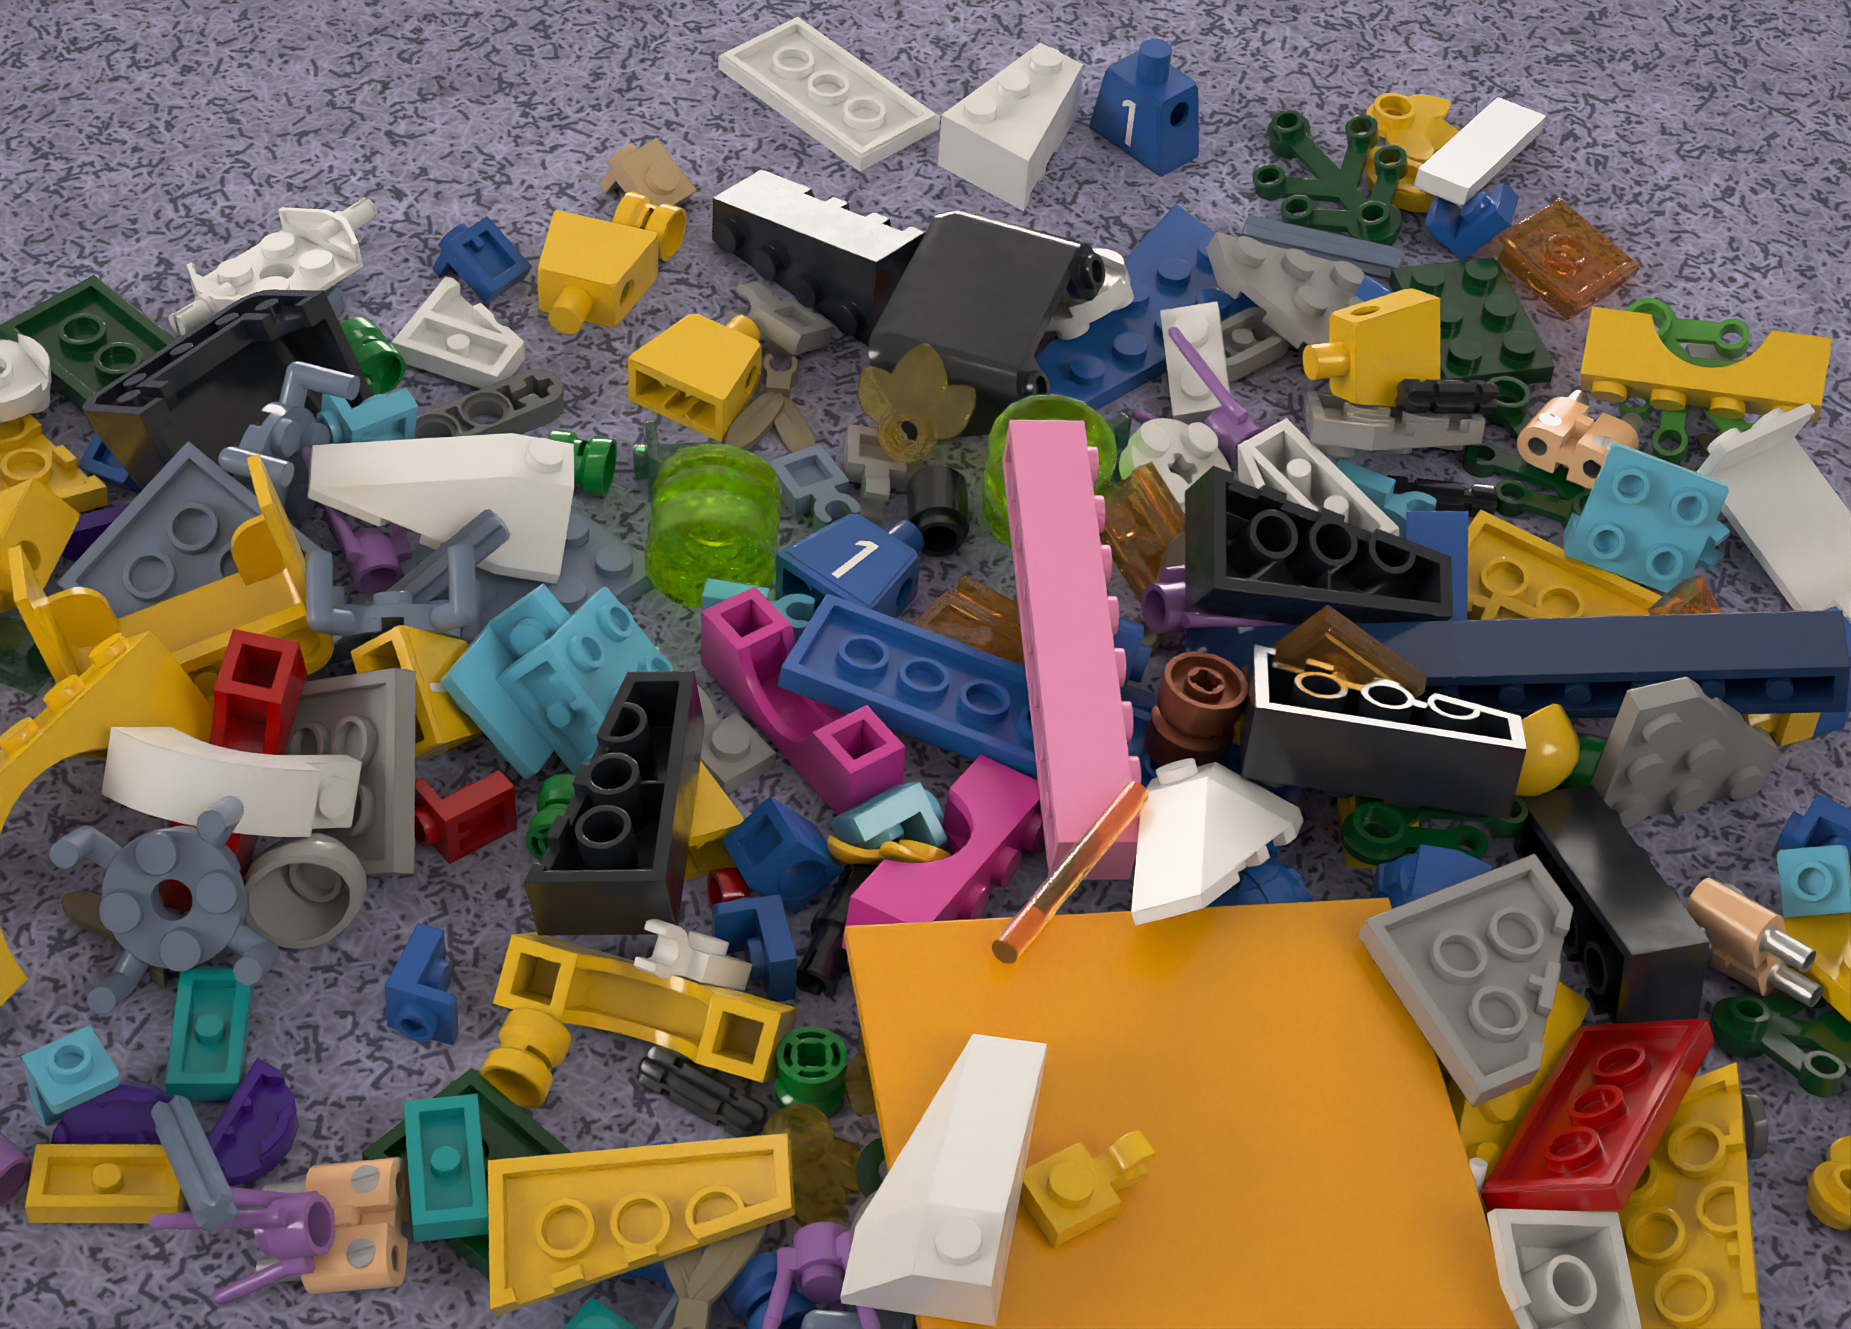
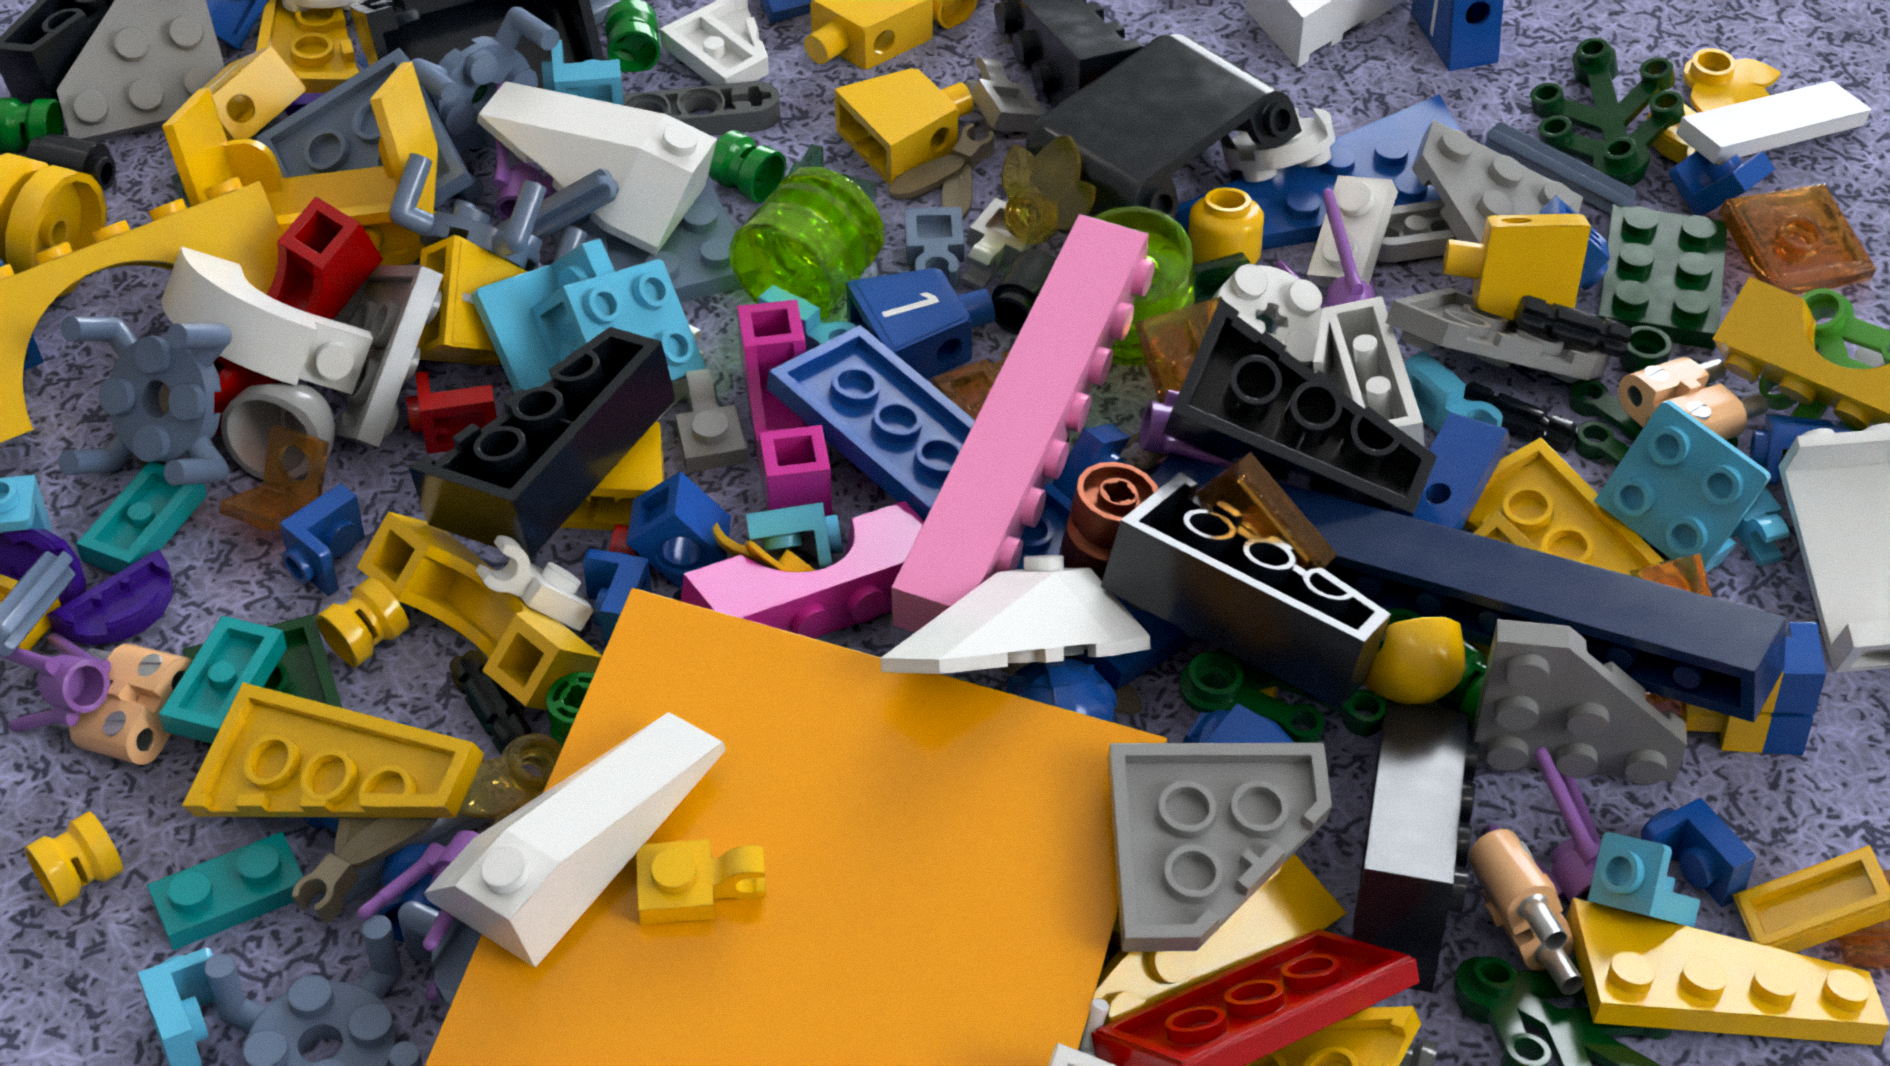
camera: 30 degrees right, 0 degrees up
clear orange bar [992,781,1149,964] -> none
none -> clear orange bracket [219,425,329,531]
none -> yellow head [1187,187,1264,278]
none -> medium lavender plant [1486,747,1601,904]
none -> blue bracket [1749,414,1851,485]

